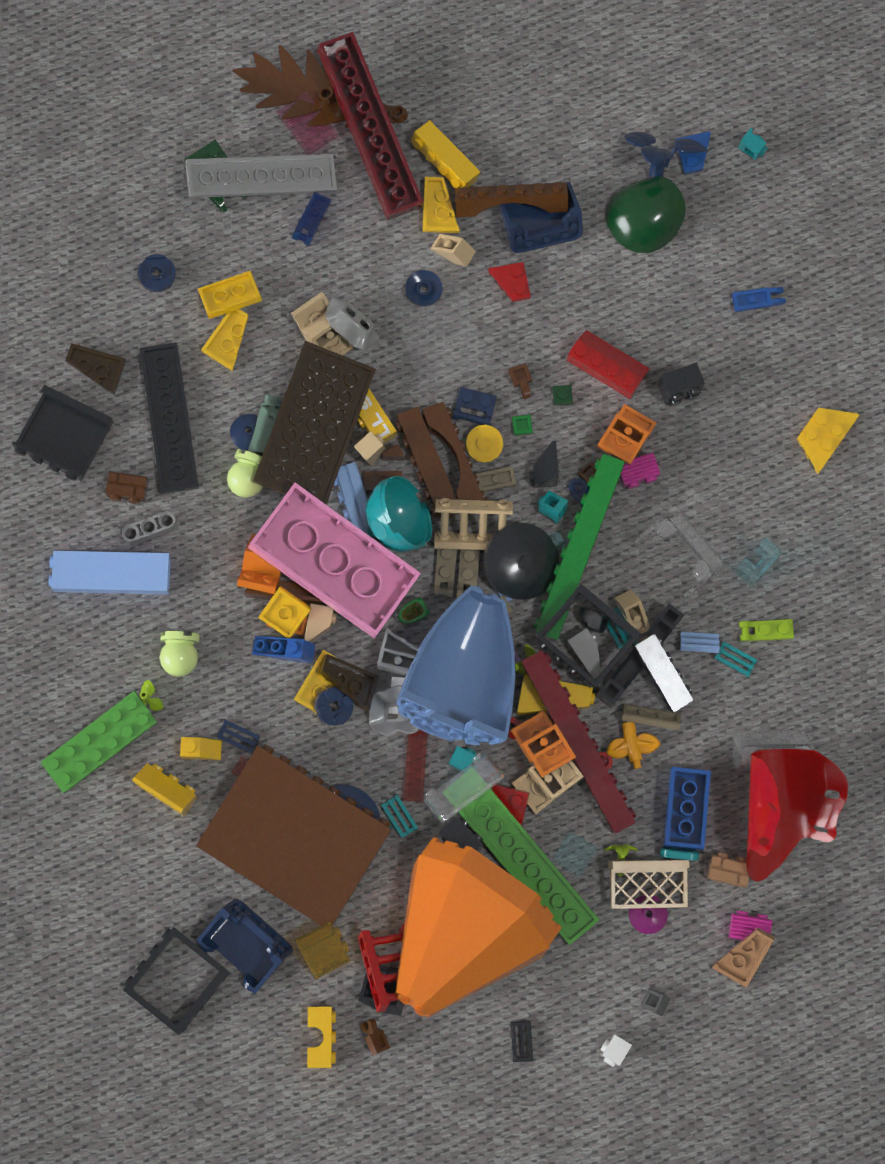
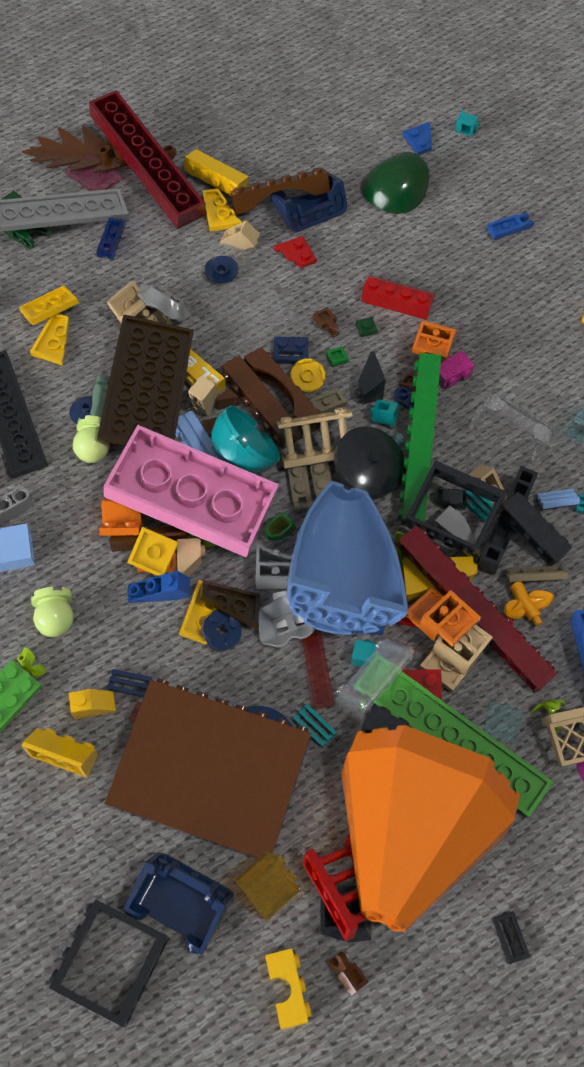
camera: 10 degrees left, 15 degrees down
dark blue plant [624,132,707,177] -> none
black brick [658,363,705,406] -> none

